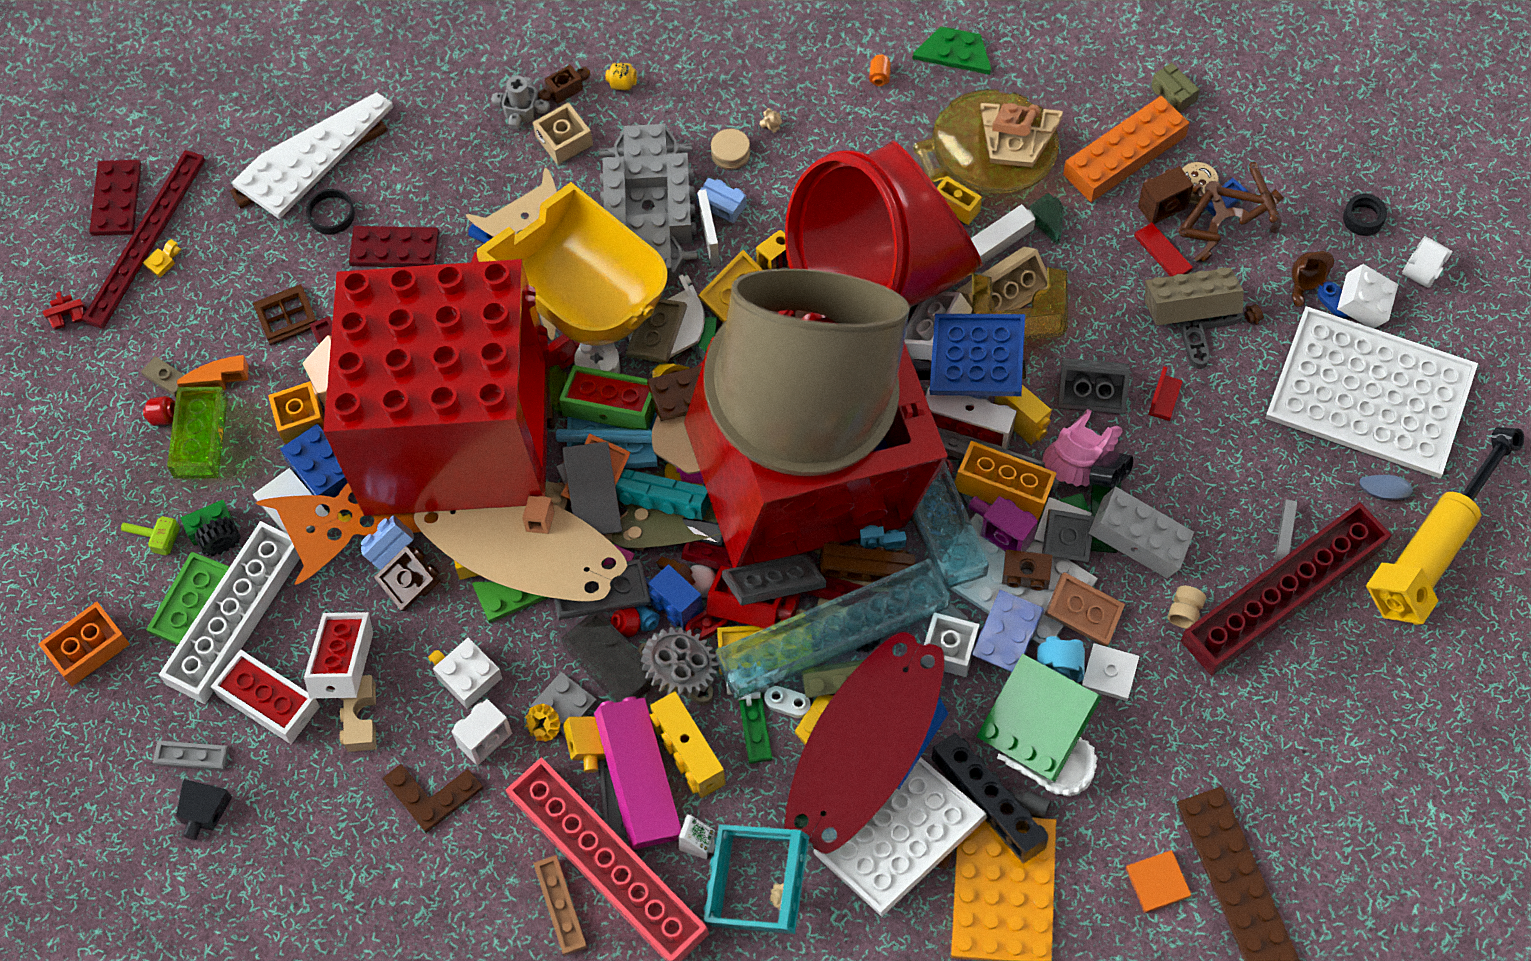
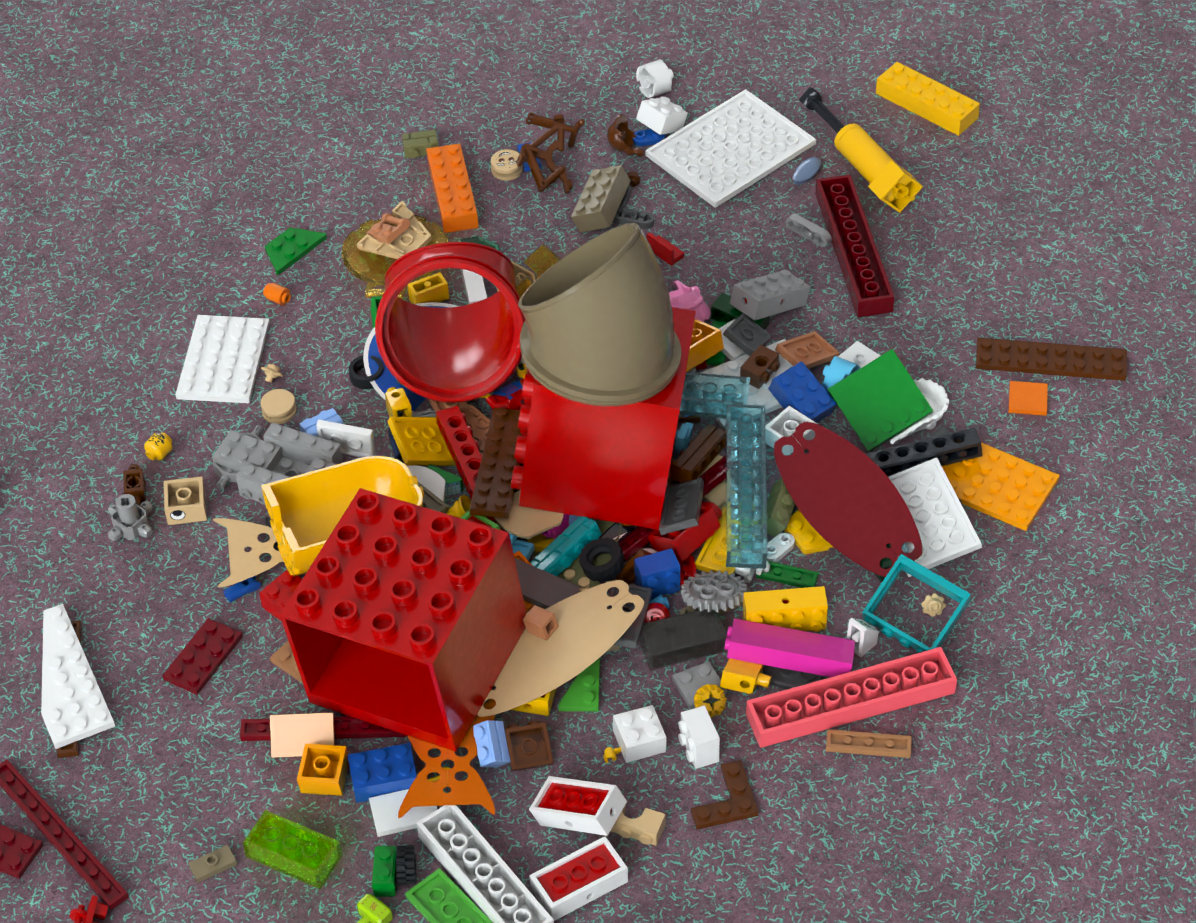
camera: 65 degrees left, 15 degrees down
yellow plate [143,239,181,278] -> none
red head [143,396,179,426] -> none
orange slope [177,355,248,394] -> none
reddish brown piece [253,284,317,346] -> none
black tyre [306,189,355,235] -> none
magenta brick [968,496,1038,552] -> none
black beam [1089,451,1133,489] -> none
red tile [1134,222,1193,277] -> none
reddish brown brick [1138,166,1194,224] -> none
tan wheel [1167,586,1206,629] -> none
black tyre [1343,193,1387,236] -> none
none -> white plate [175,315,270,403]
none -> black tyre [579,538,625,582]

